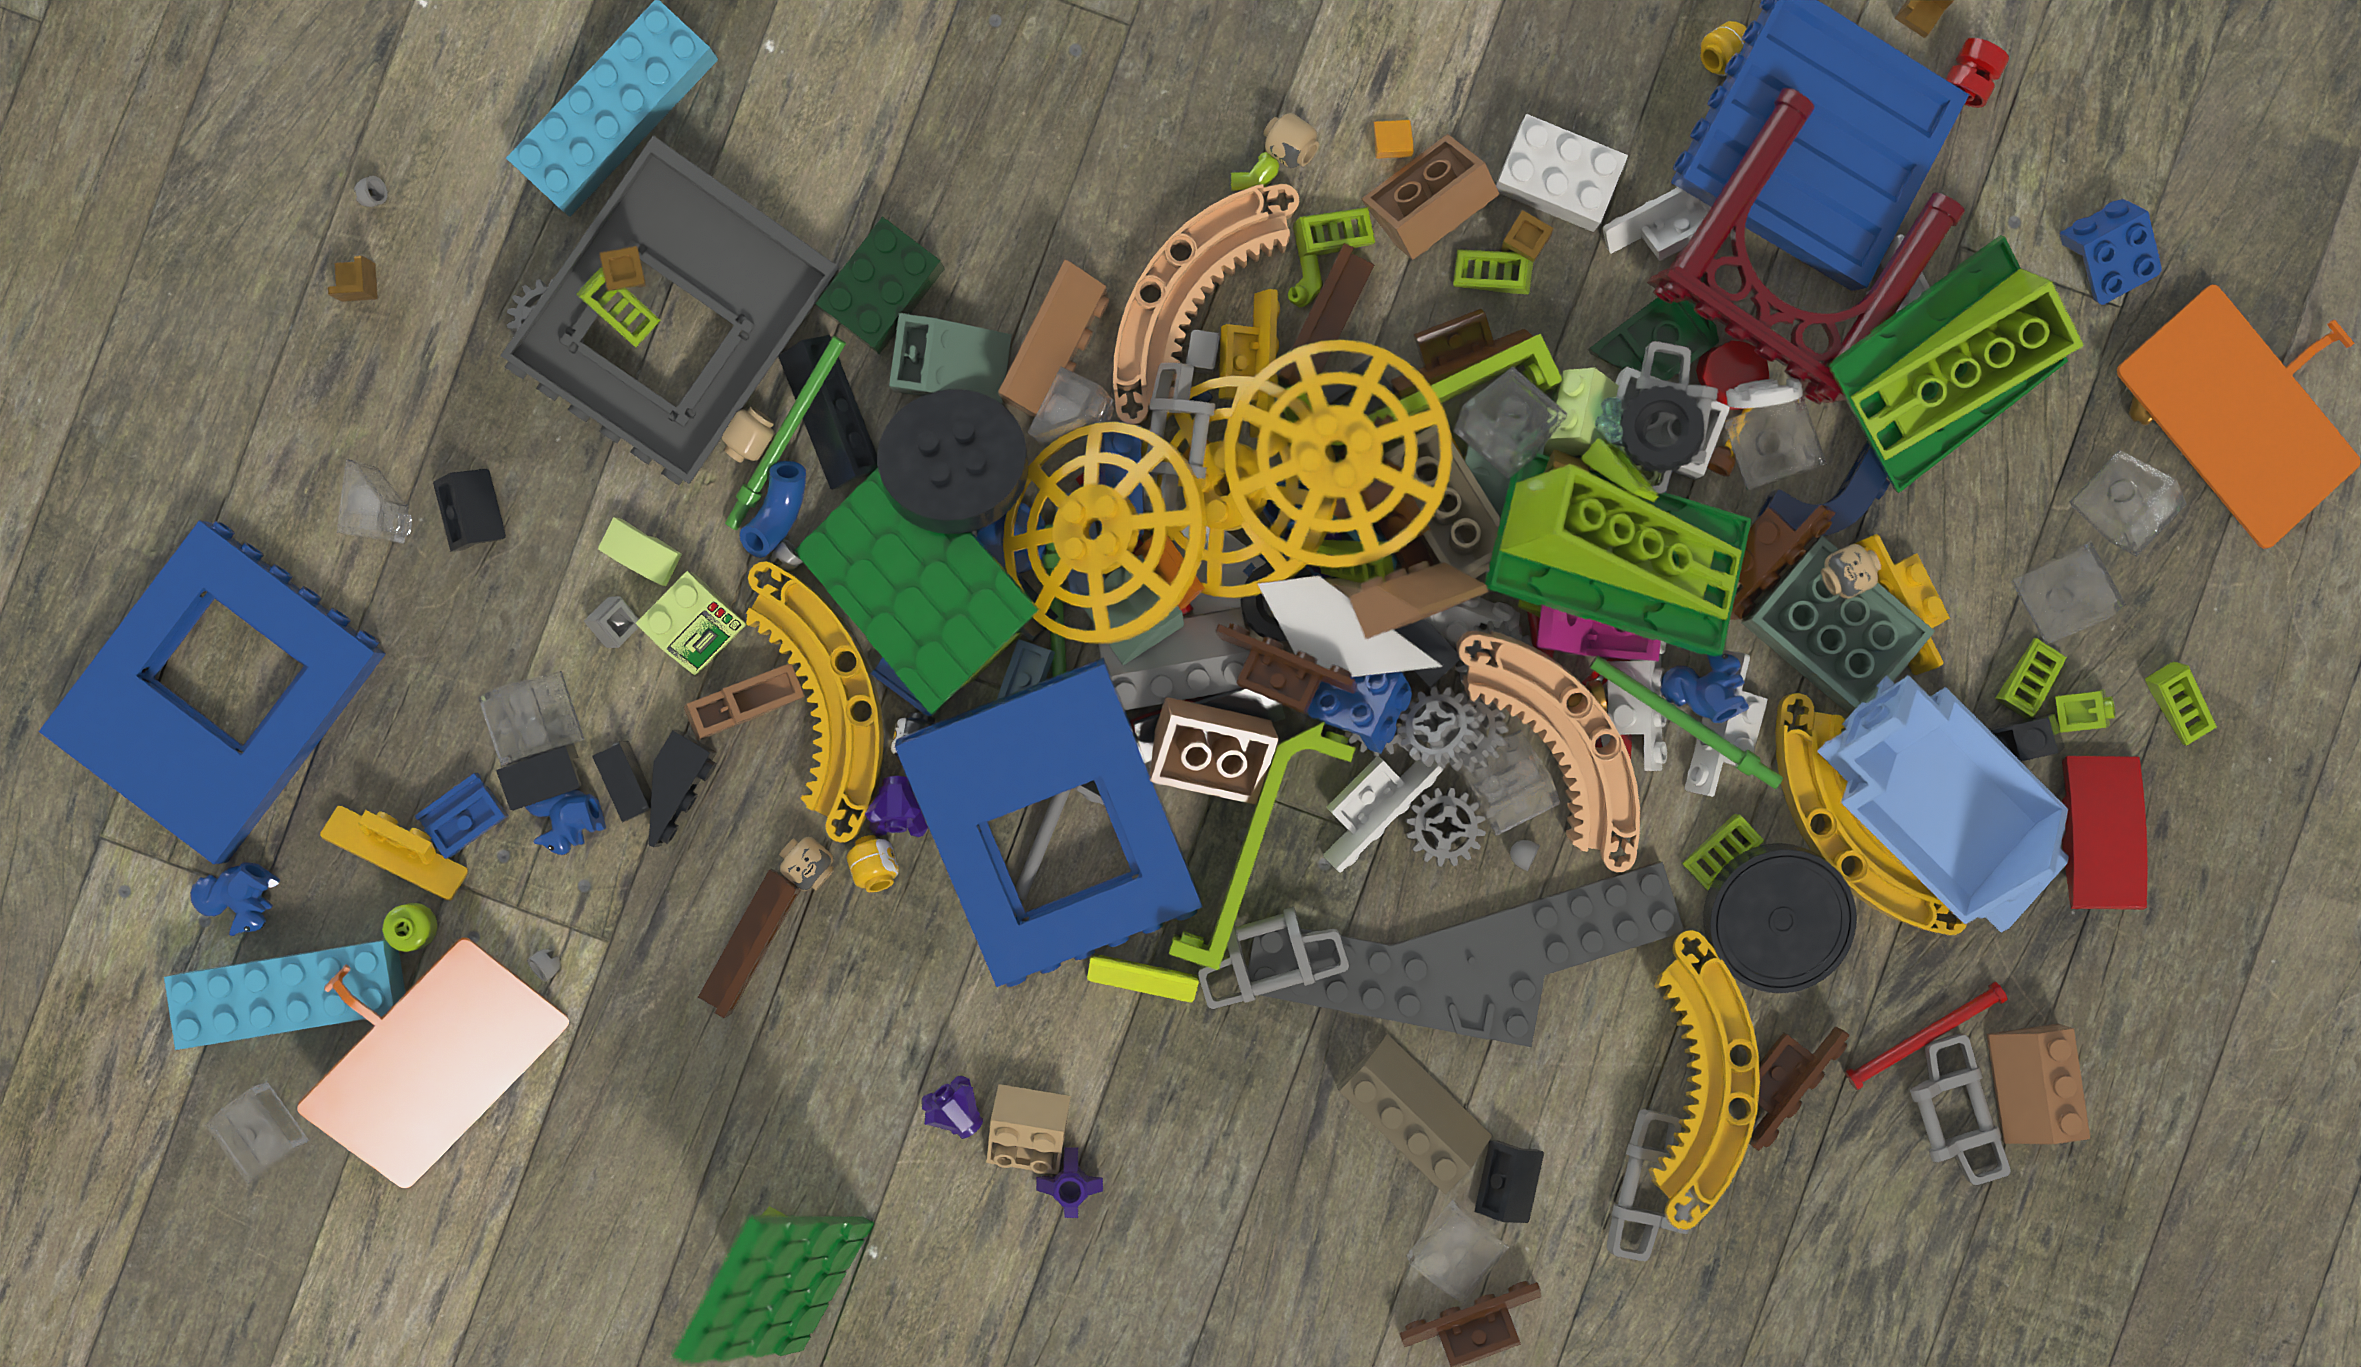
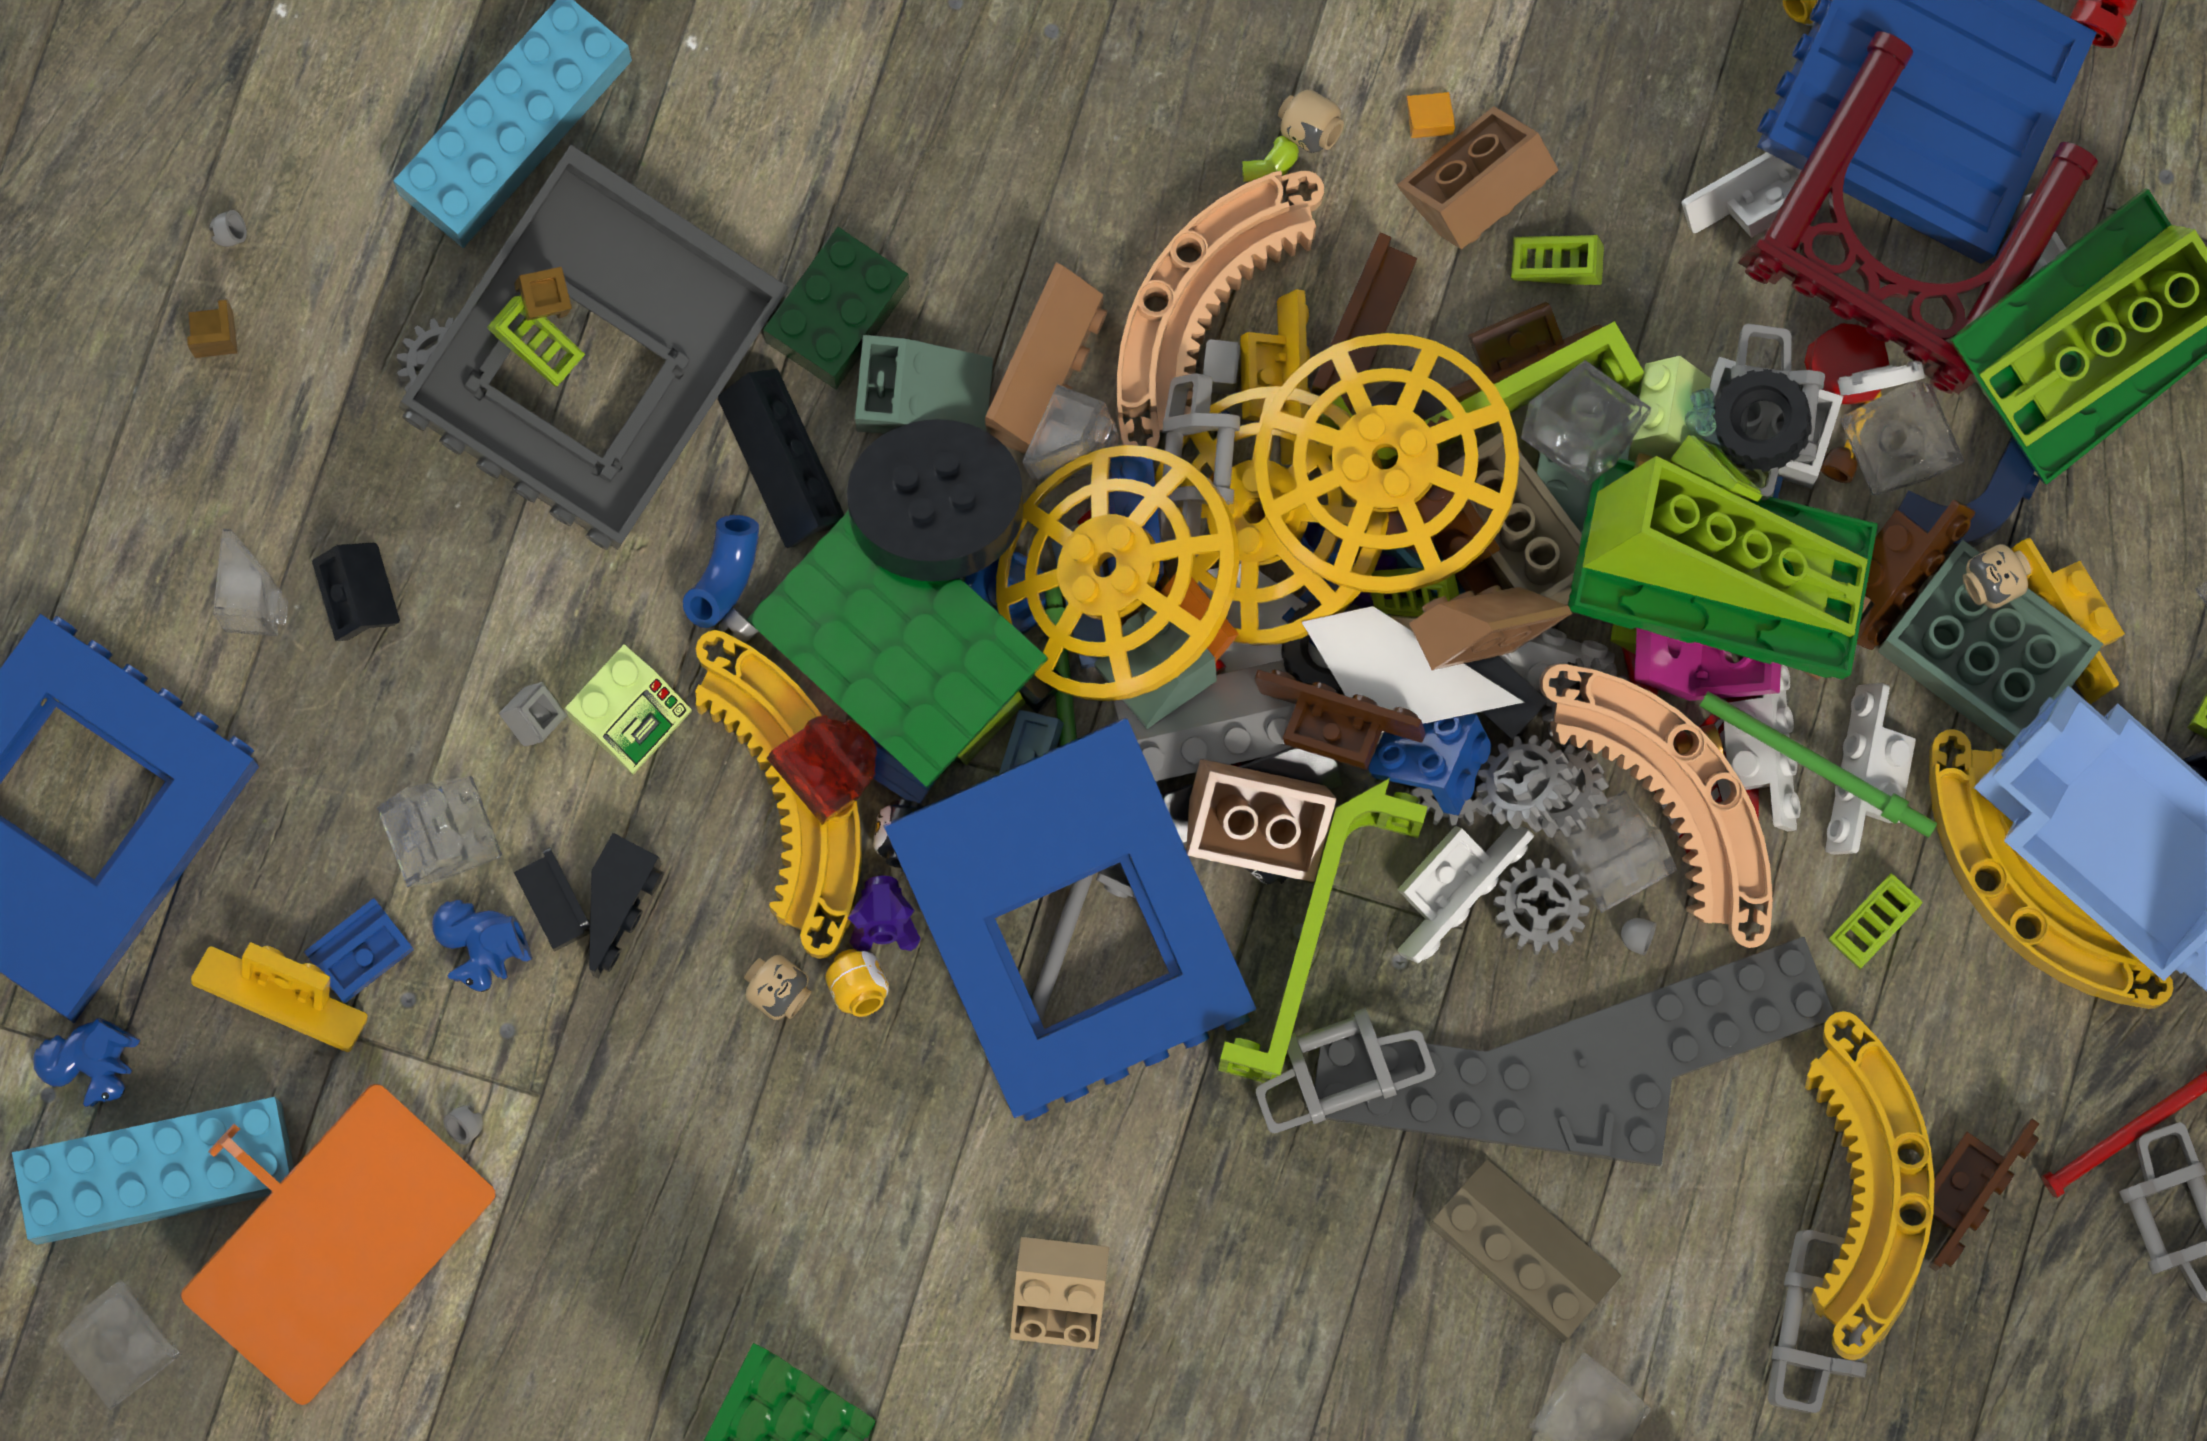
camera: 10 degrees left, 10 degrees down
lime head [382,903,438,952] -> none
black panel [496,744,581,811] -> none
yellowish green slope [598,517,682,586] -> none
medium nougat slope [684,664,805,741] -> none
reddish brown fence [698,869,801,1018] -> none
tan head [721,406,775,463] -> none
bright green bar [725,336,846,530] -> none
dark purple rock [921,1076,983,1139] -> none
dark purple rock [1036,1147,1103,1218] -> none
neon yellow slope [1087,953,1199,1002] -> none
lime arm [1288,254,1323,307] -> none
lime slope [1293,207,1375,258] -> none
black panel [1474,1140,1544,1223] -> none
white brick [1496,114,1628,232] -> none
pearl gold panel [1501,210,1554,263] -> none
dark green wing [1588,276,1719,381] -> none
blue animal [1660,653,1749,723] -> none
black brick [1703,843,1857,993] -> none
none -> clear red slope [766,715,877,825]

